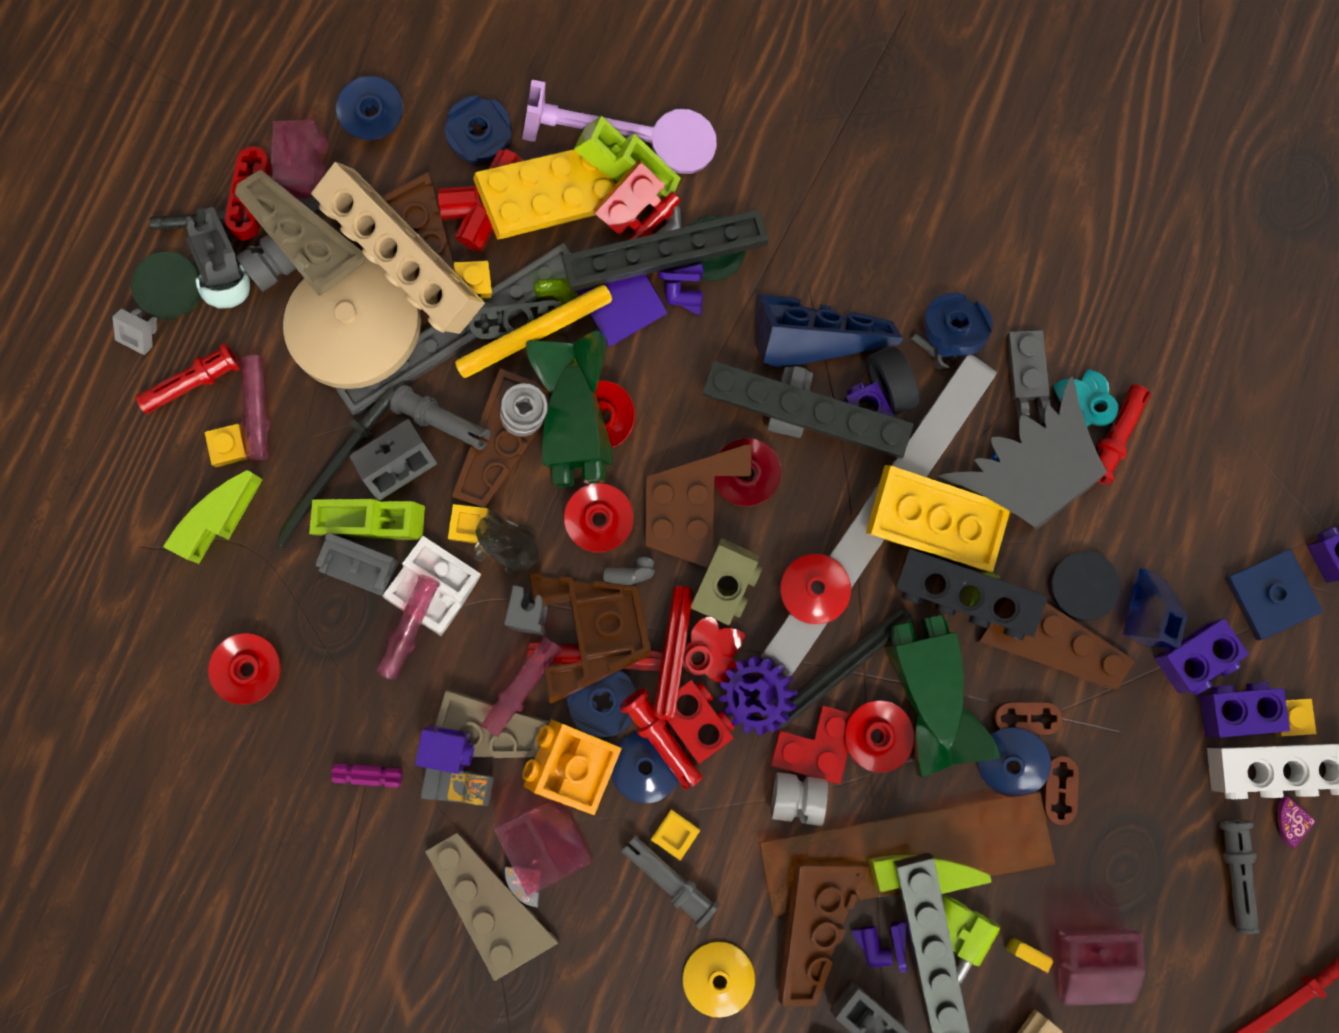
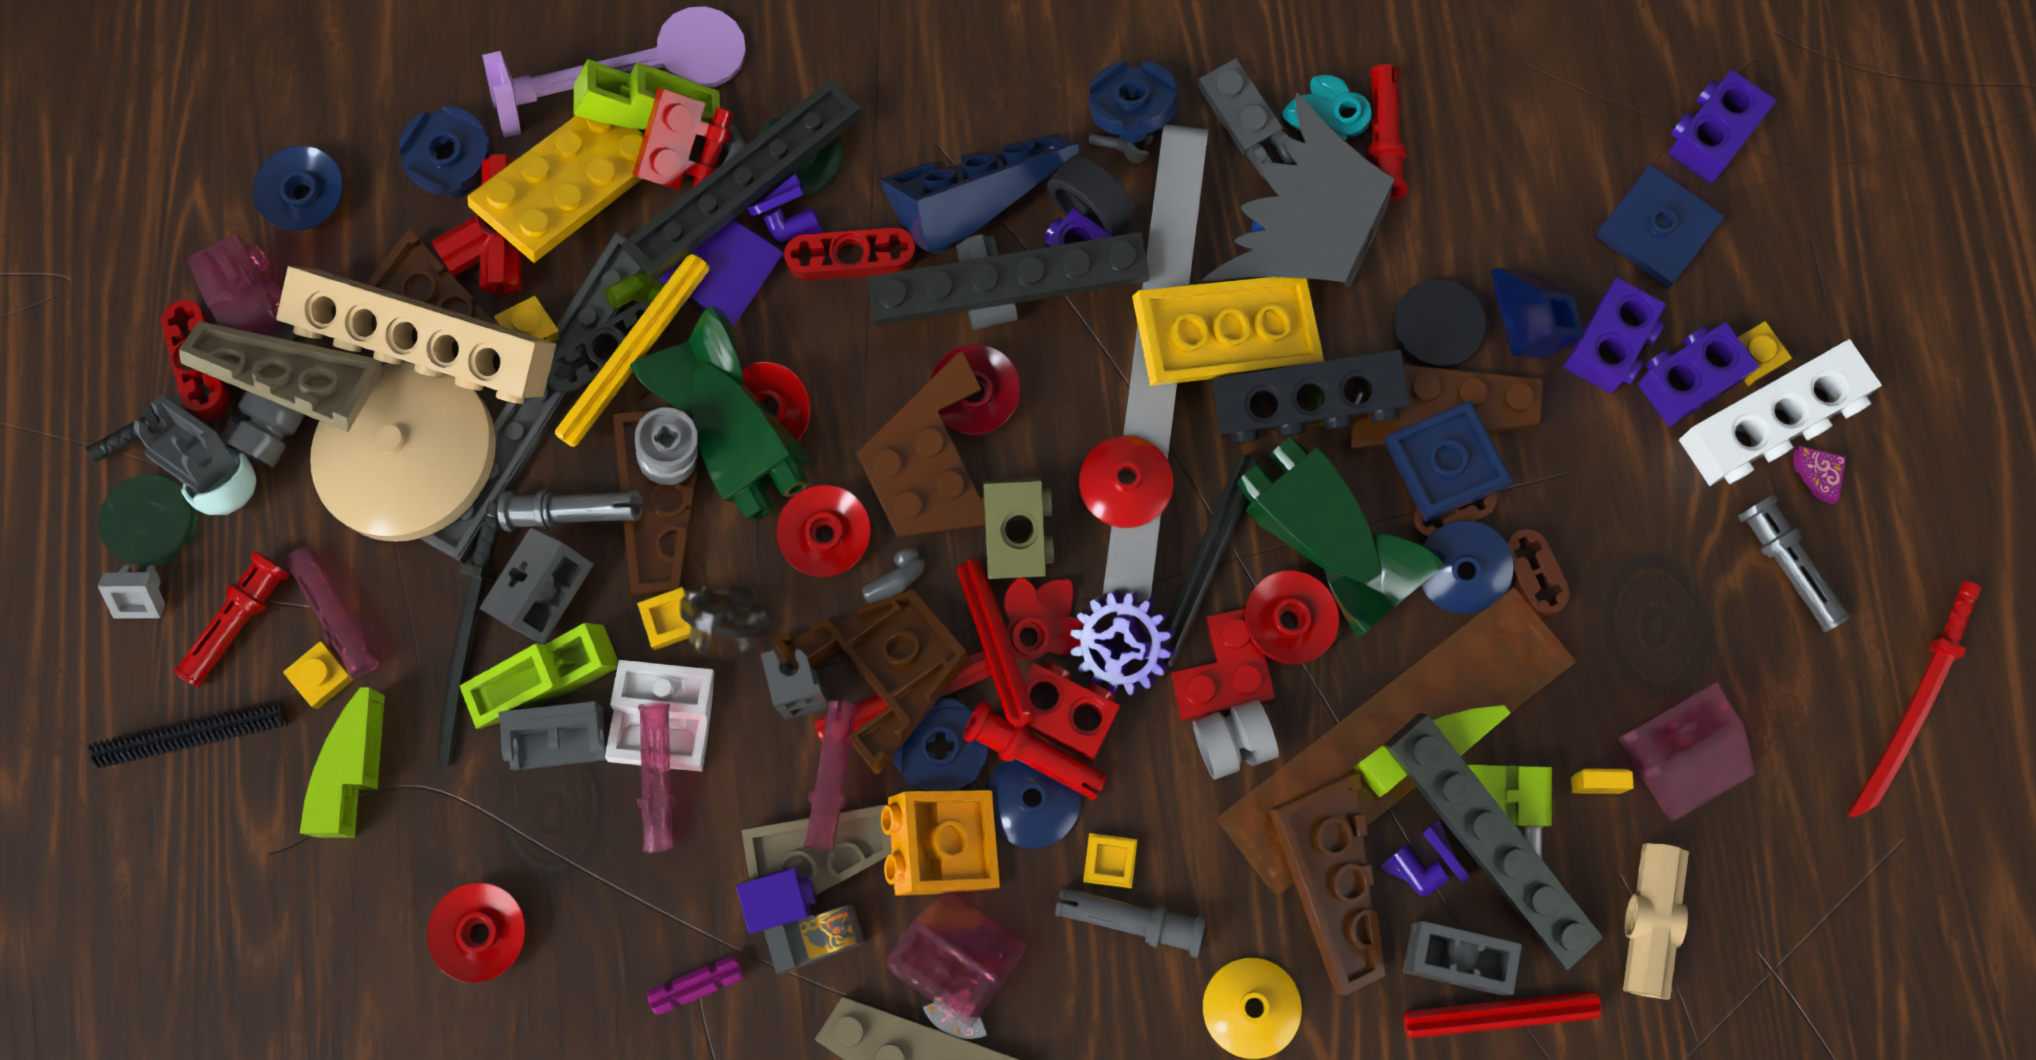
camera: 20 degrees left, 5 degrees down
none -> black axle [88,700,289,769]
none -> red beam [784,228,917,281]
none -> dark blue plate [1384,400,1513,522]

